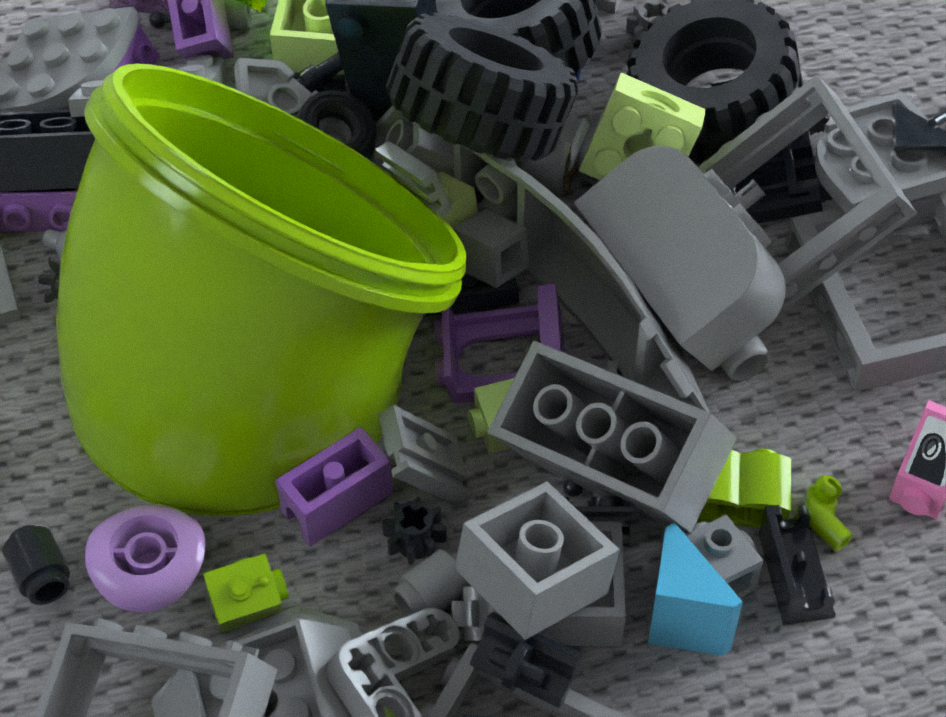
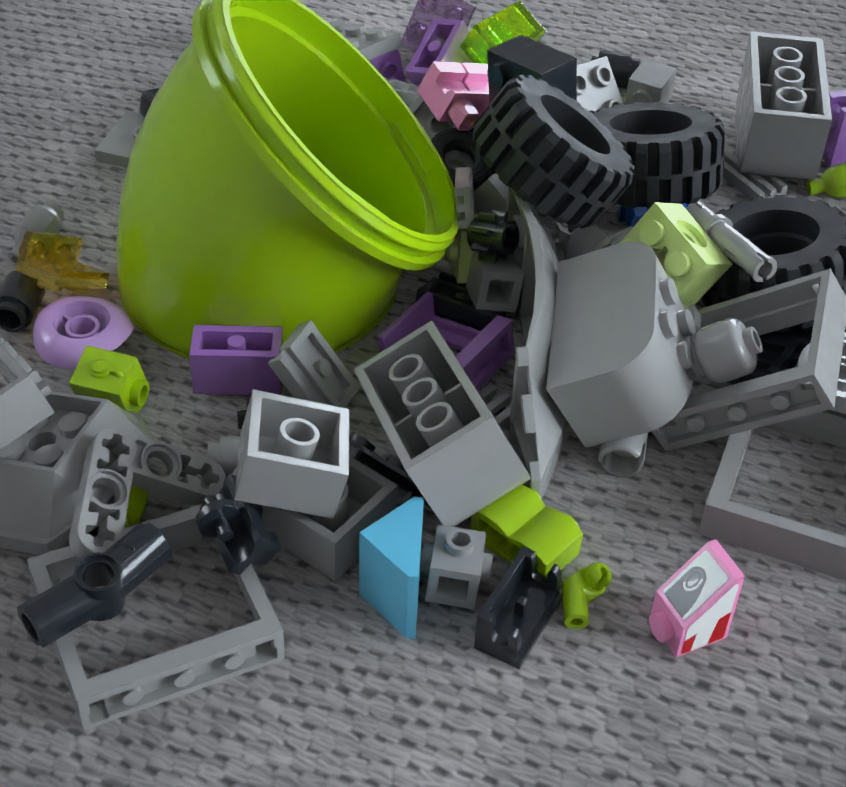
camera: 35 degrees right, 10 degrees down
none -> clear yellow bracket [15,230,109,294]
none -> bright pink hips [417,62,489,131]
none -> black gear [467,209,520,263]
none -> light grey pin [685,201,777,282]
none -> light grey head [691,317,763,384]

